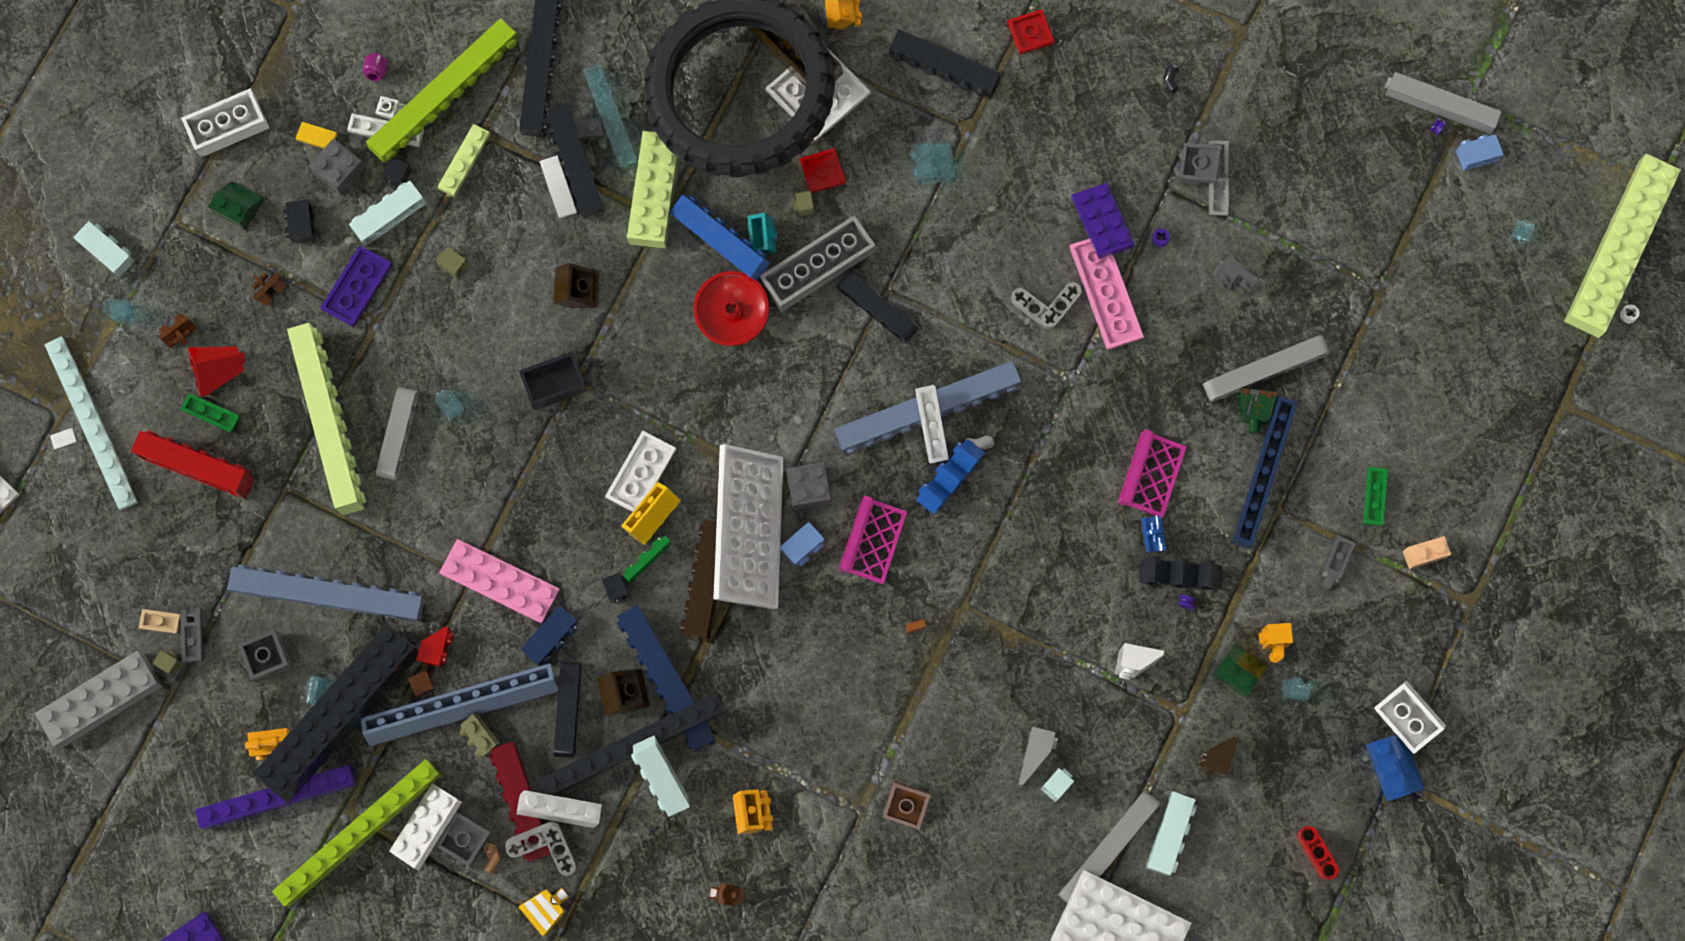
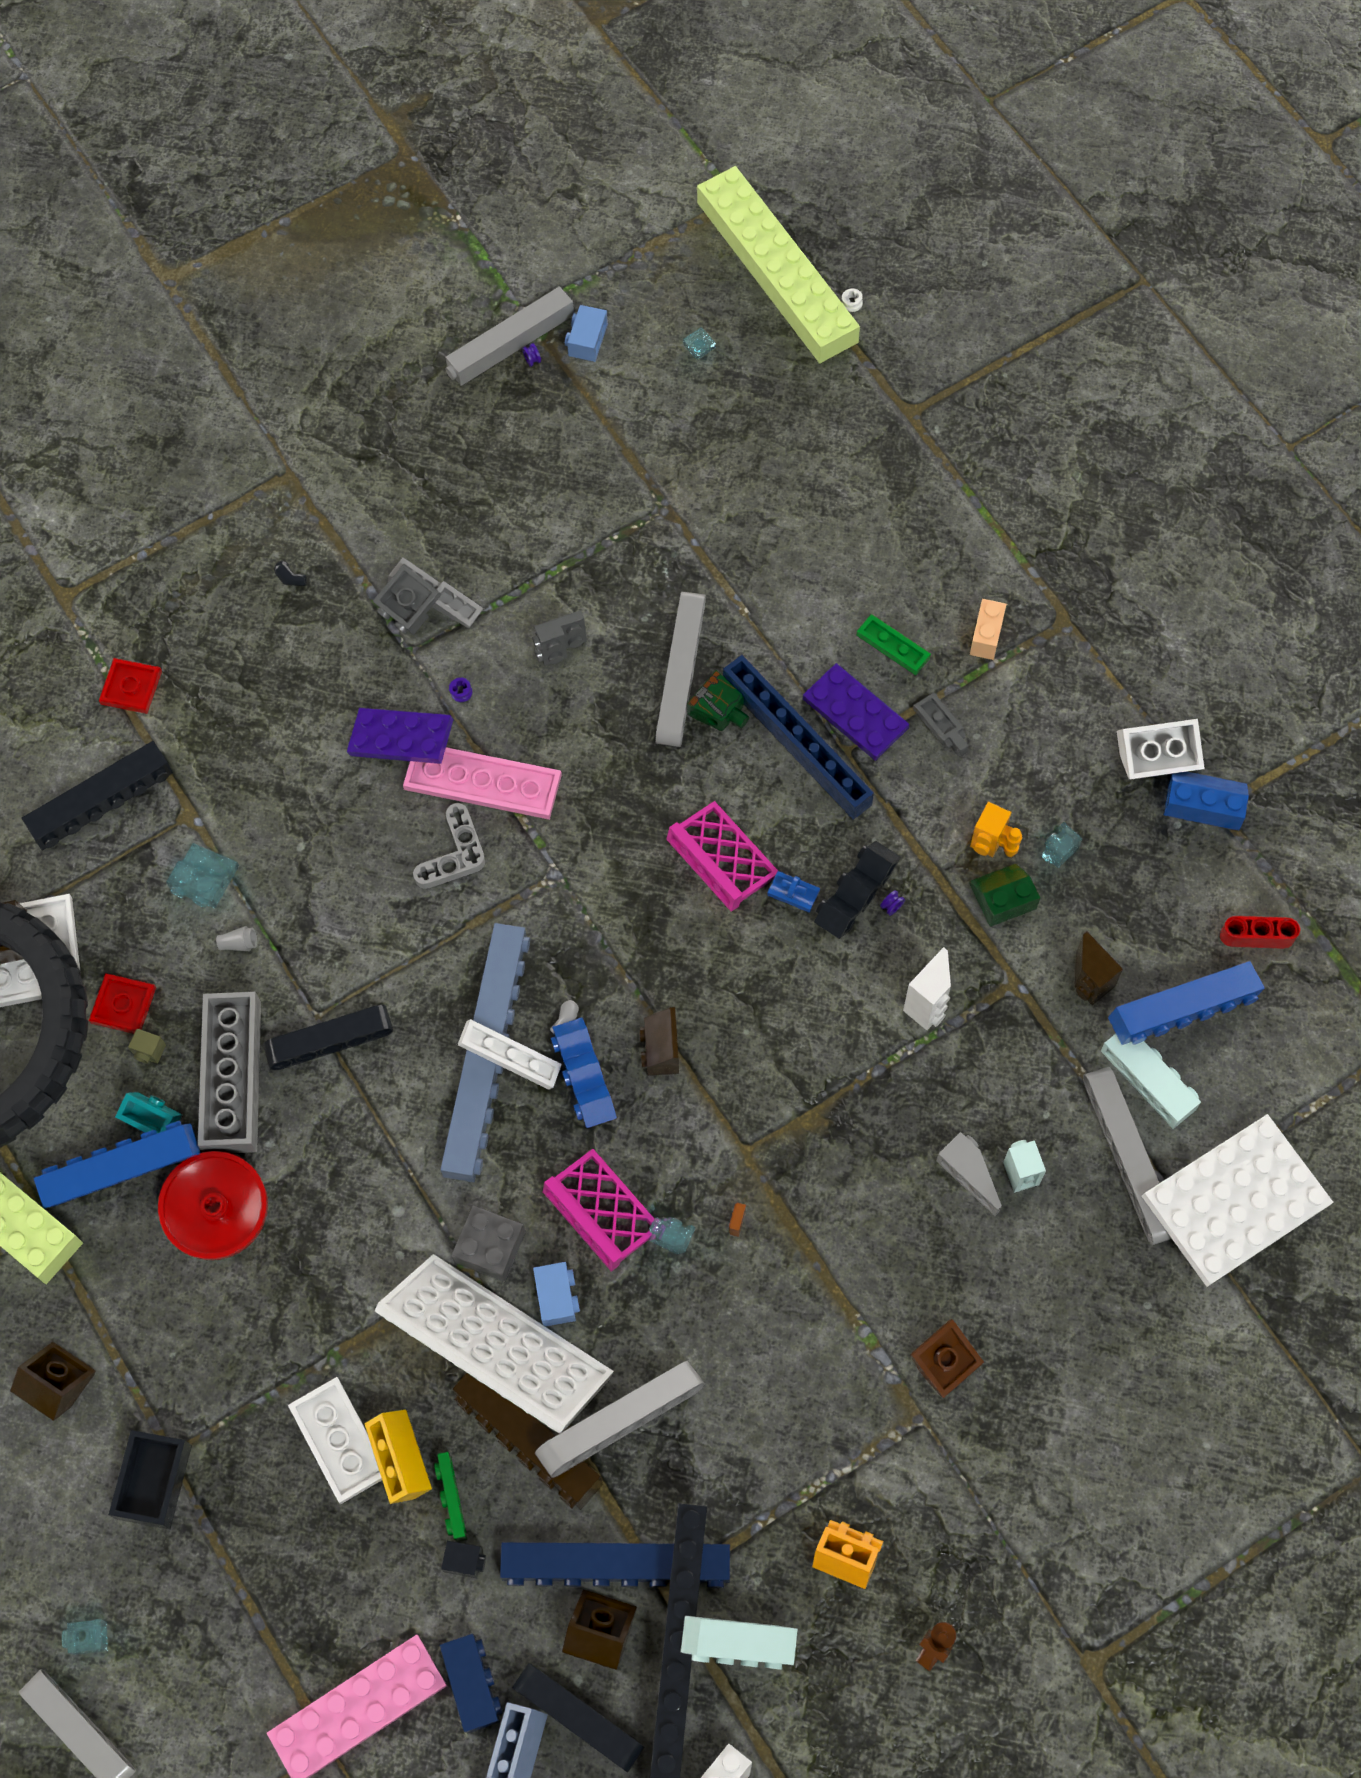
camera: 60 degrees left, 10 degrees down
none -> light grey cone [216,926,257,951]
none -> light grey beam [535,1361,705,1478]
none -> dark brown slope [640,1007,679,1076]
none -> clear light blue brick [649,1217,696,1255]
none -> dark purple plate [802,663,909,761]
none -> blue brick [1108,961,1265,1045]

